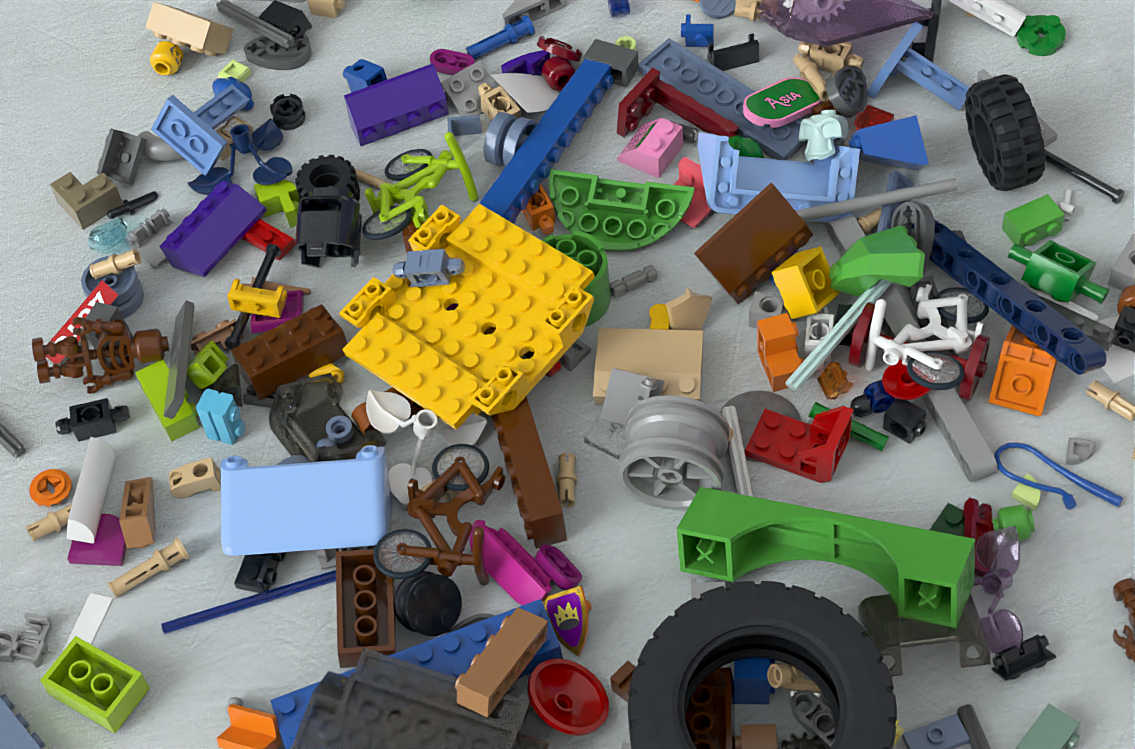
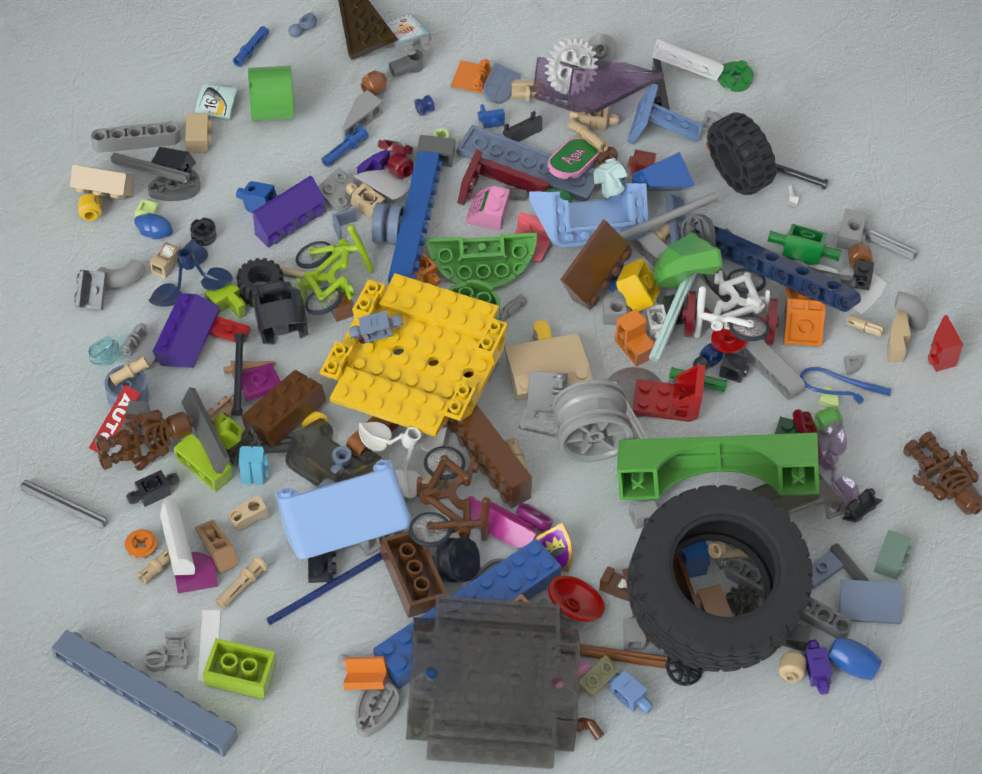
camera: 25 degrees left, 0 degrees up
dark tan brick [50,172,123,230] -> none
black piece [107,191,158,219] -> none
medium blue piece [151,84,250,176] -> none
yellow hinge [227,279,287,318] -> none
magenta plate [430,49,474,75] -> none
medium nougat brick [455,607,548,718] -> none
tan slope [666,288,712,330] -> none
clear orange tile [817,362,853,400] -> none
dark grey piece [826,66,867,118] -> none
bright green brick [1002,194,1065,247] -> none

